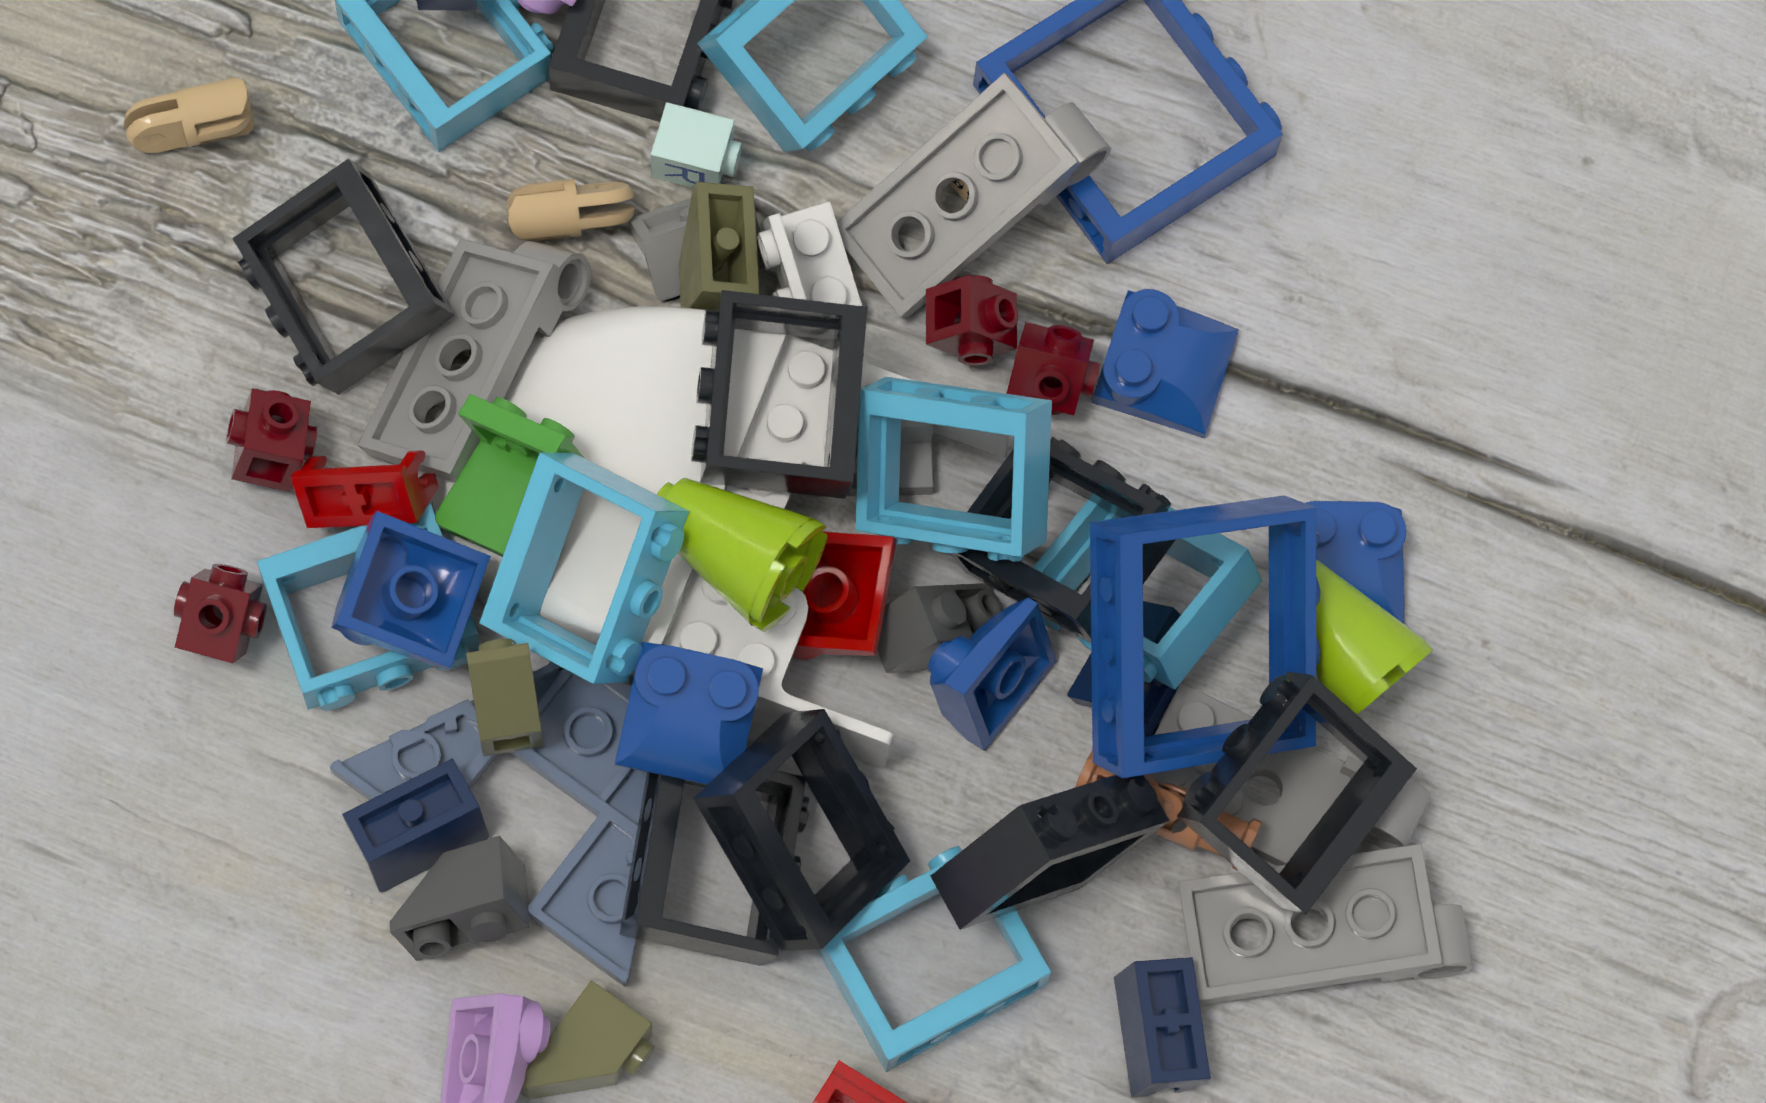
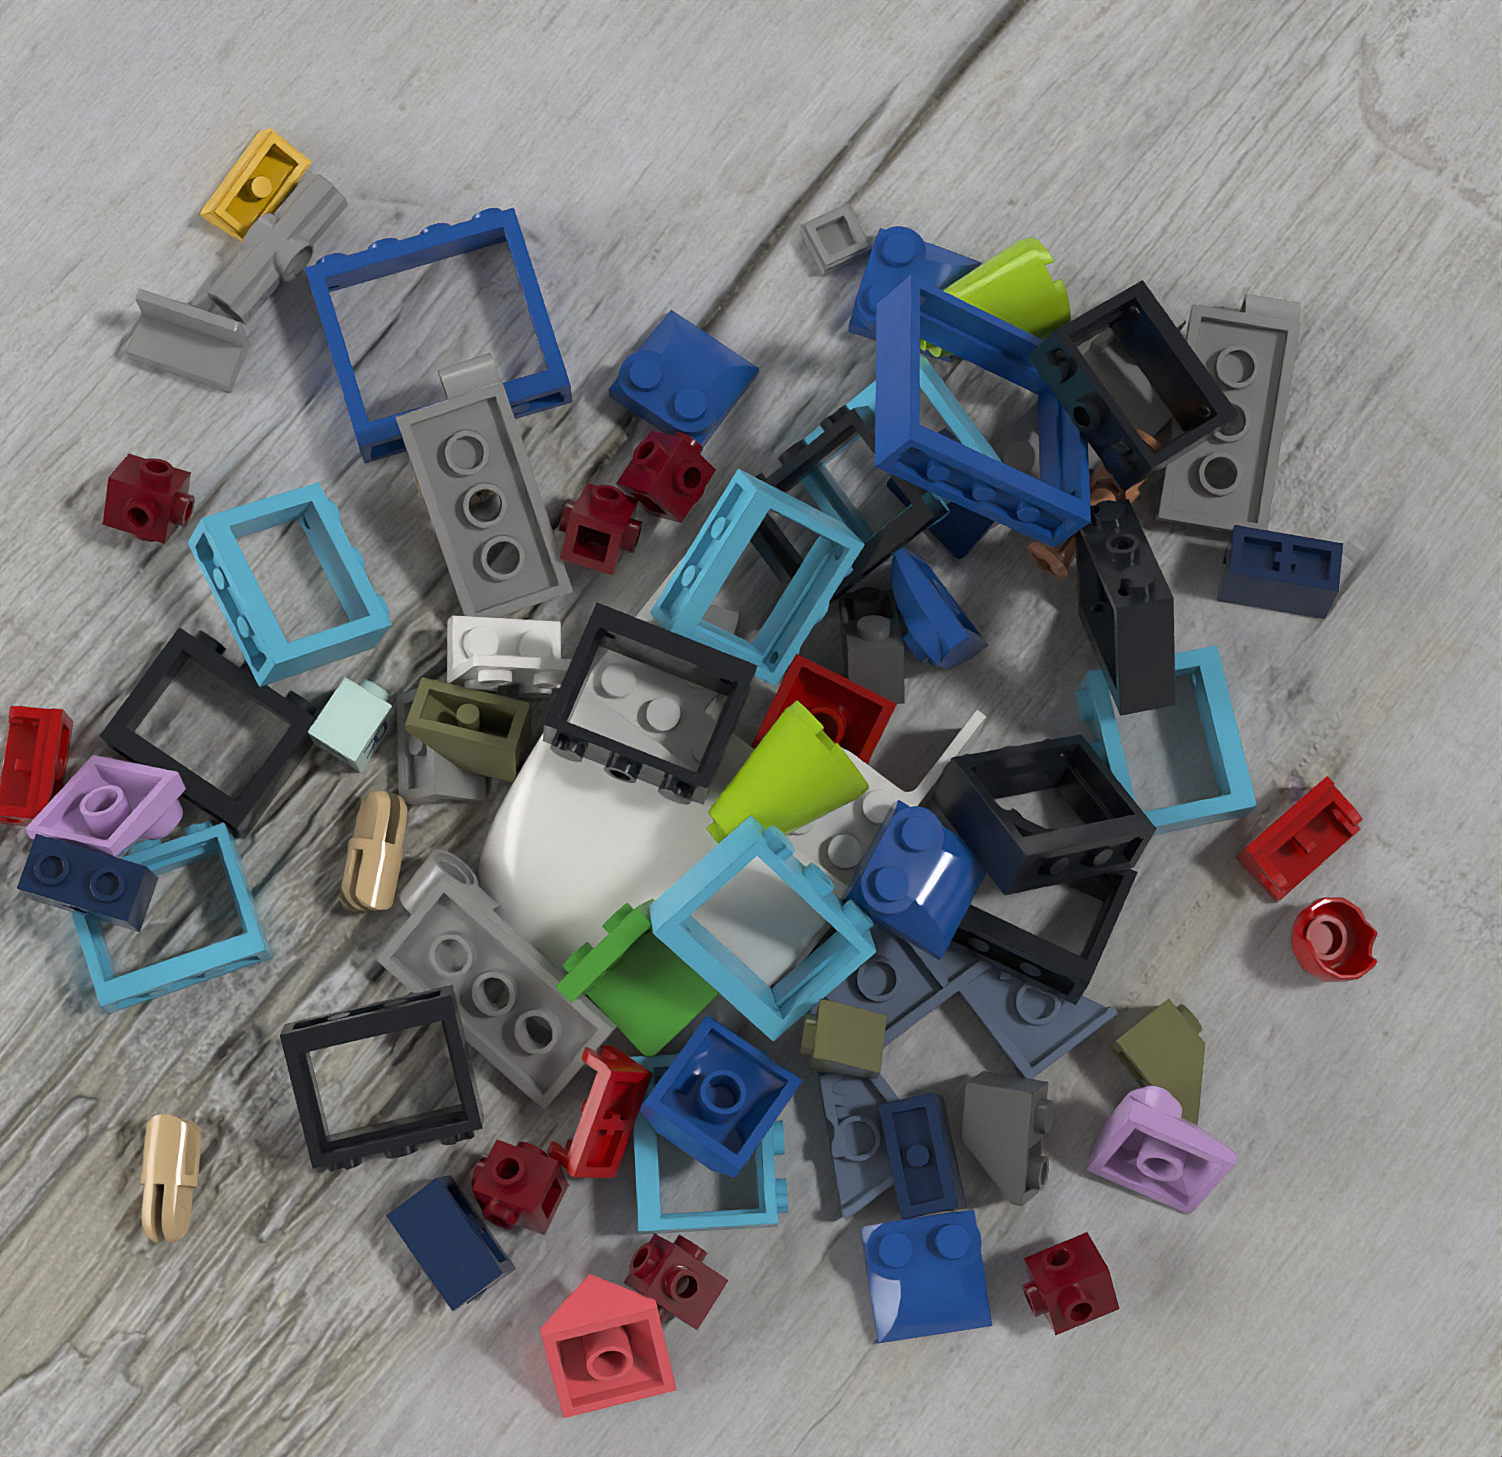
camera: 70 degrees left, 5 degrees up
none -> dark blue hinge [386,1175,516,1311]
none -> coral slope [540,1274,677,1418]
none -> light grey tile [800,203,872,277]
none -> blue slope [860,1210,992,1344]
none -> dark red brick [1022,1232,1120,1335]

